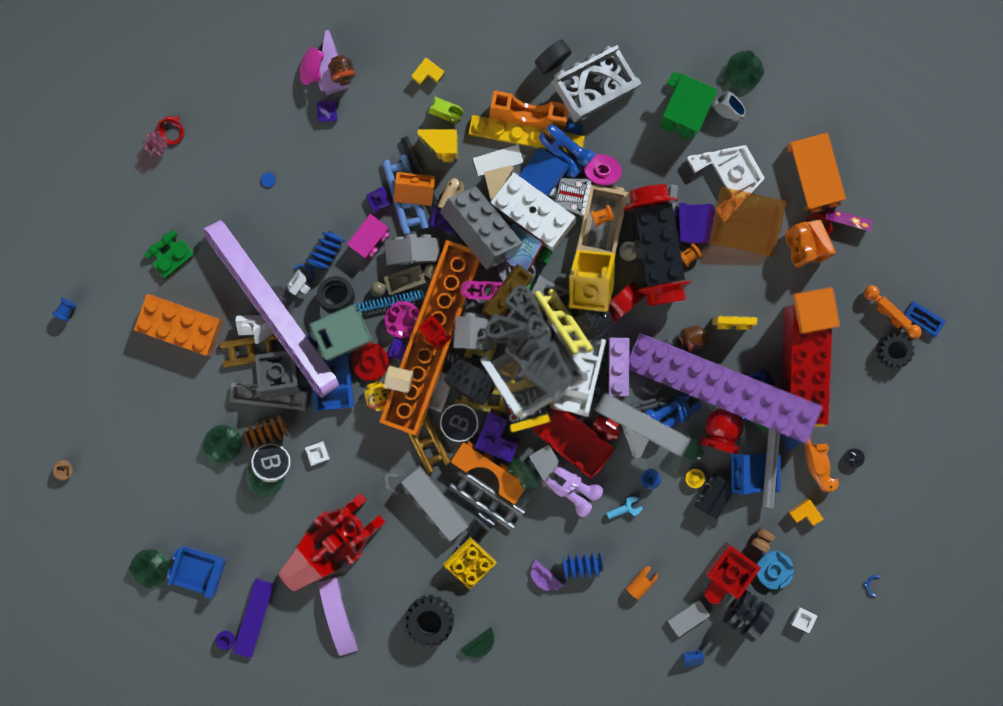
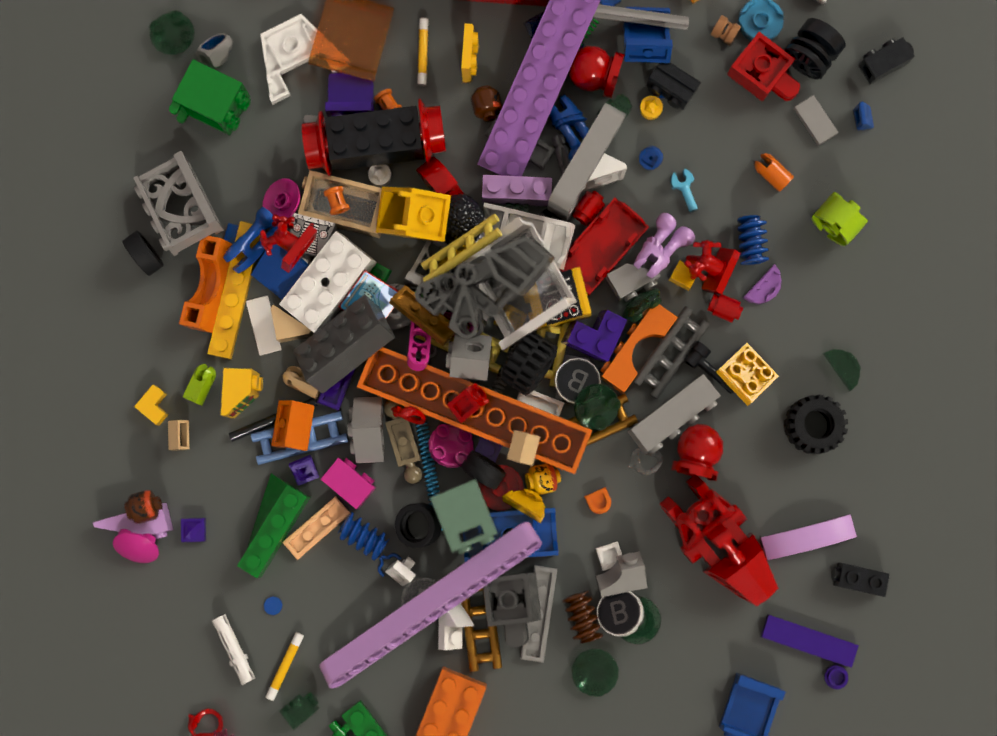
camera: 85 degrees left, 5 degrees down
none -> tan piece [168,420,190,451]
none -> white pin [212,614,256,685]
none -> green wedge [237,473,311,578]
none -> red piece [260,214,317,273]
none -> yellow bar [265,632,304,701]
none -> clear green brick [279,692,319,730]
none -> light nougat tile [282,496,350,560]
none -> red piece [391,406,426,425]
none -> yellow bar [417,18,428,86]
none -> black tyre [461,451,506,490]
none -> yellow tile [503,489,545,523]
none -> clear green dish [574,384,621,430]
none -> orange tile [584,487,611,514]
none -> light grey arch [596,552,647,597]
none -> yellow slope [669,260,696,291]
none -> red tile [671,424,723,481]
none -> red piece [684,240,741,295]
none -> red brick [707,293,743,323]
none -> lime brick [811,192,868,246]
none -> black brick [832,563,890,597]
none -> black brick [859,37,915,84]

